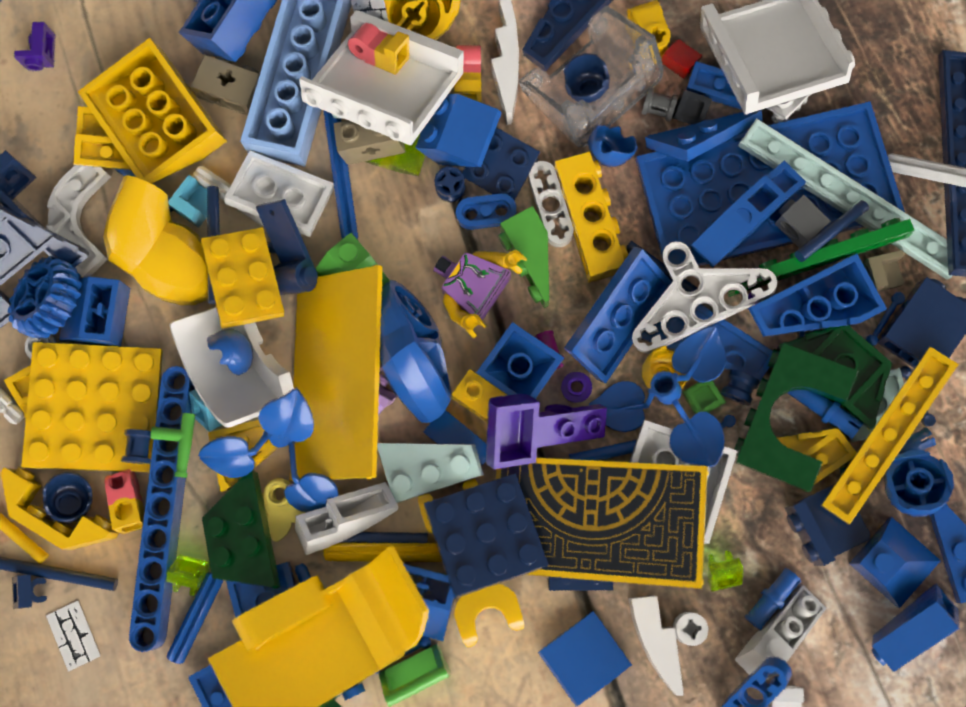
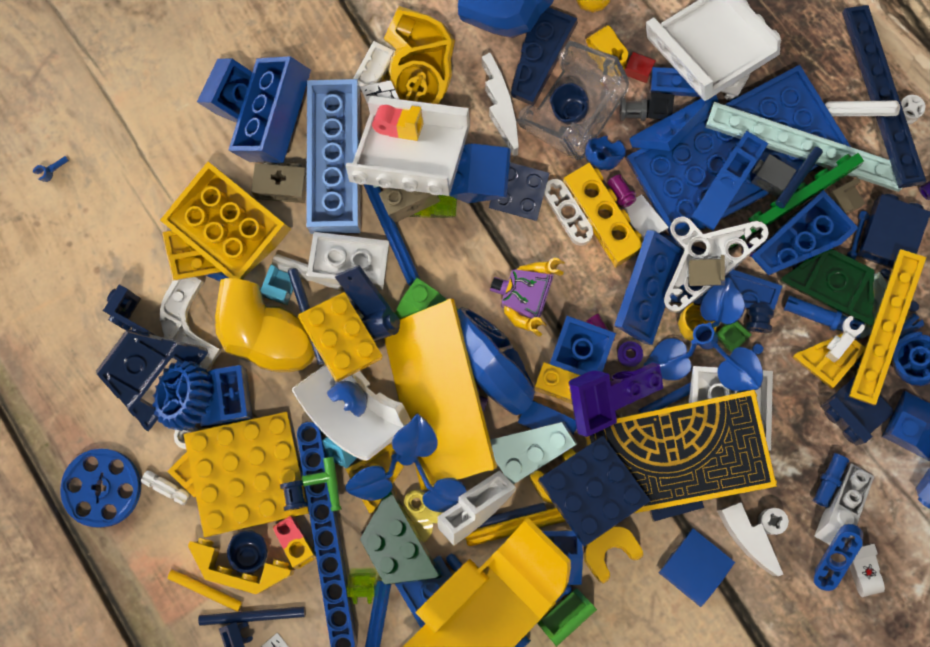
camera: 15 degrees left, 0 degrees up
dark purple bracket [14,22,55,71] -> none
dark blue wheel [435,166,465,203] -> none
leg [454,45,482,103] -> none
blue plate [456,194,516,230] -> none
bright green slope [498,206,549,309] -> none
clear neon green tile [708,550,744,592] -> none
dark green arch [734,343,858,492] -> none
none -> magenta pin [607,174,636,208]
none -> white sticker [619,194,668,240]
none -> dark tan bracket [689,255,725,286]
none -> white plate [826,316,865,362]

